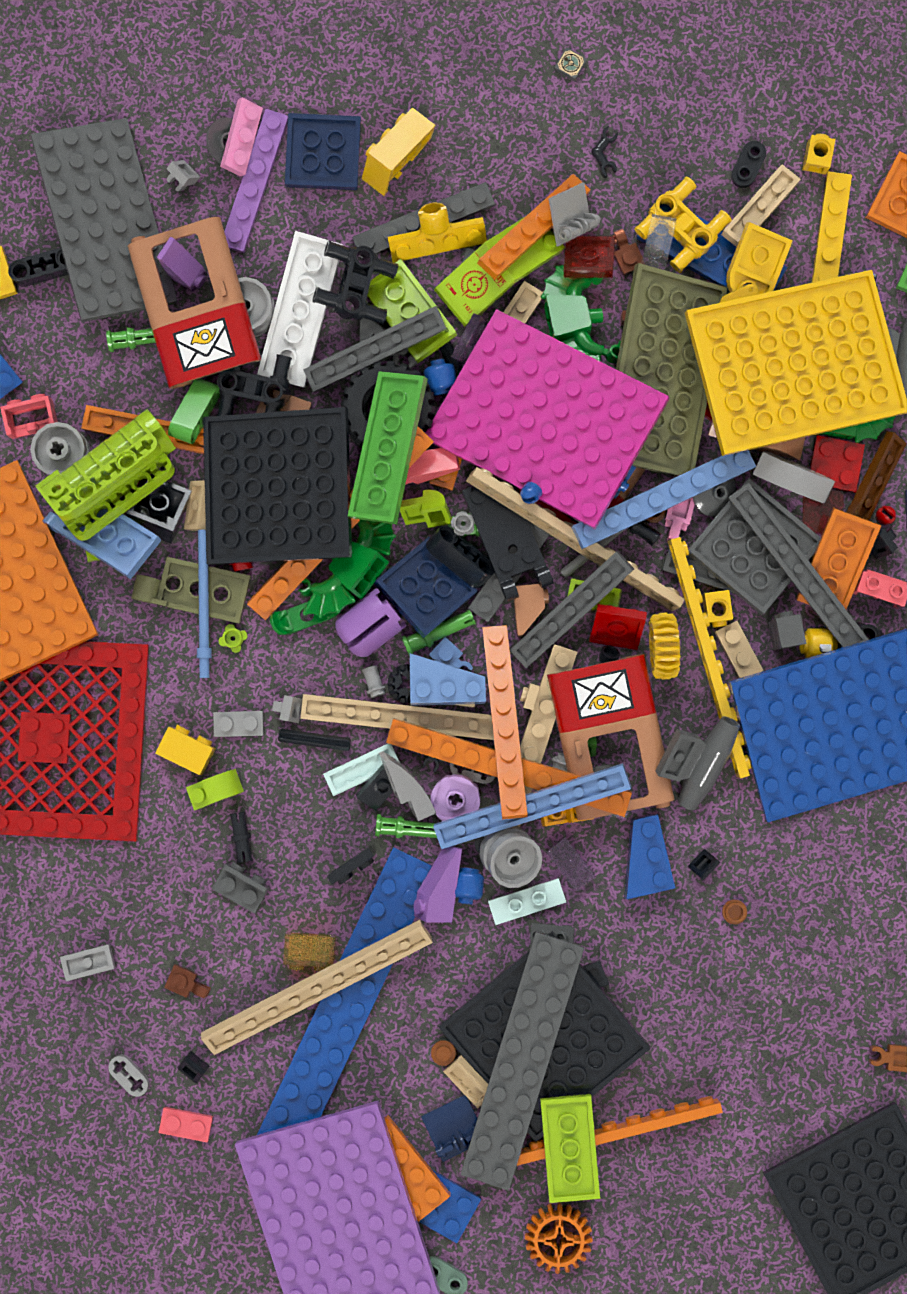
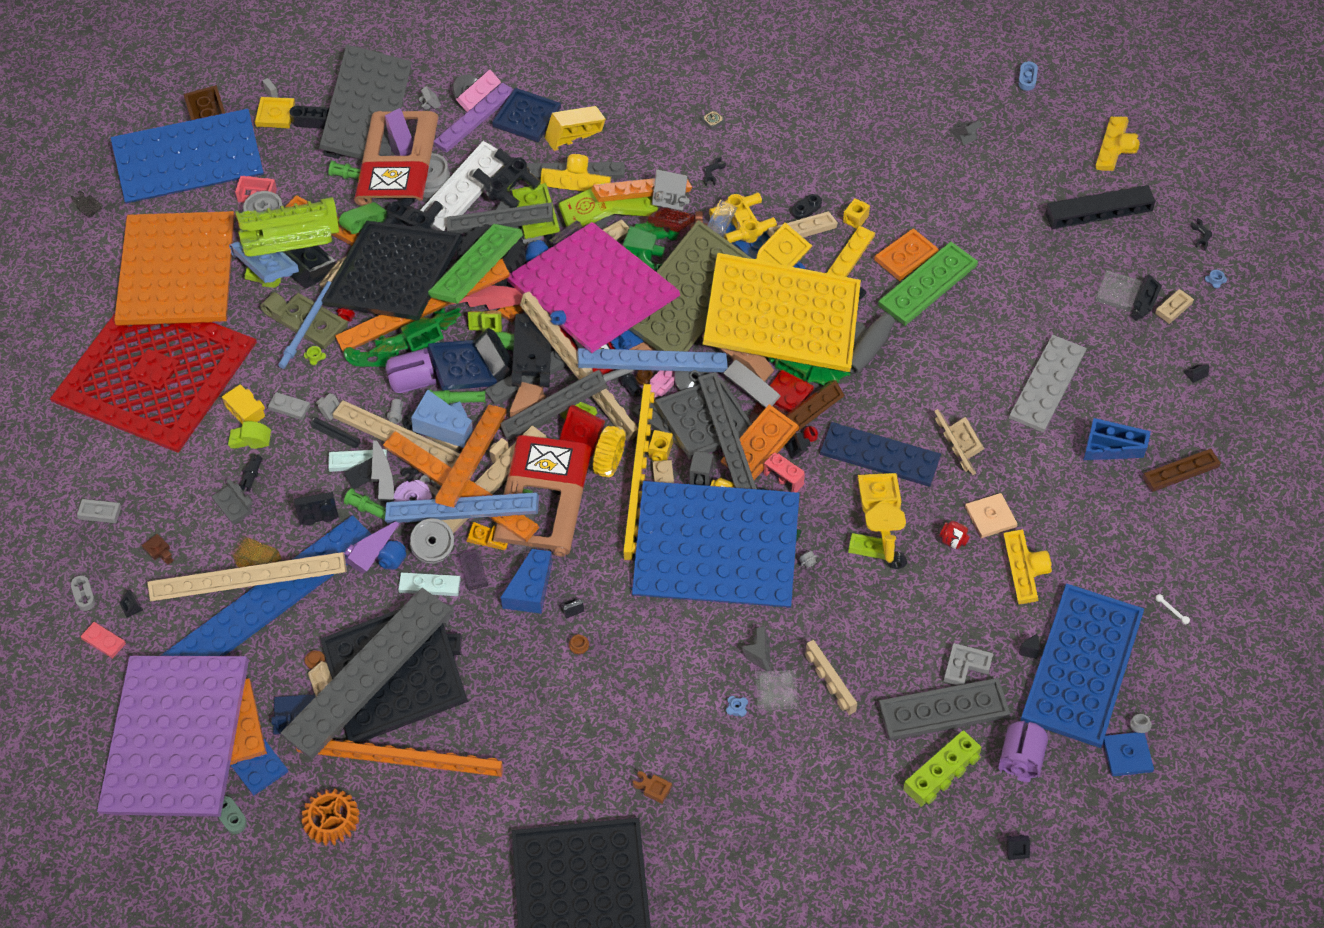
camera: 20 degrees right, 30 degrees down
light grey plate [451,511,475,536] -> none
lime plate [540,1094,600,1203] -> none
dark grey plate [655,716,740,811] -> none

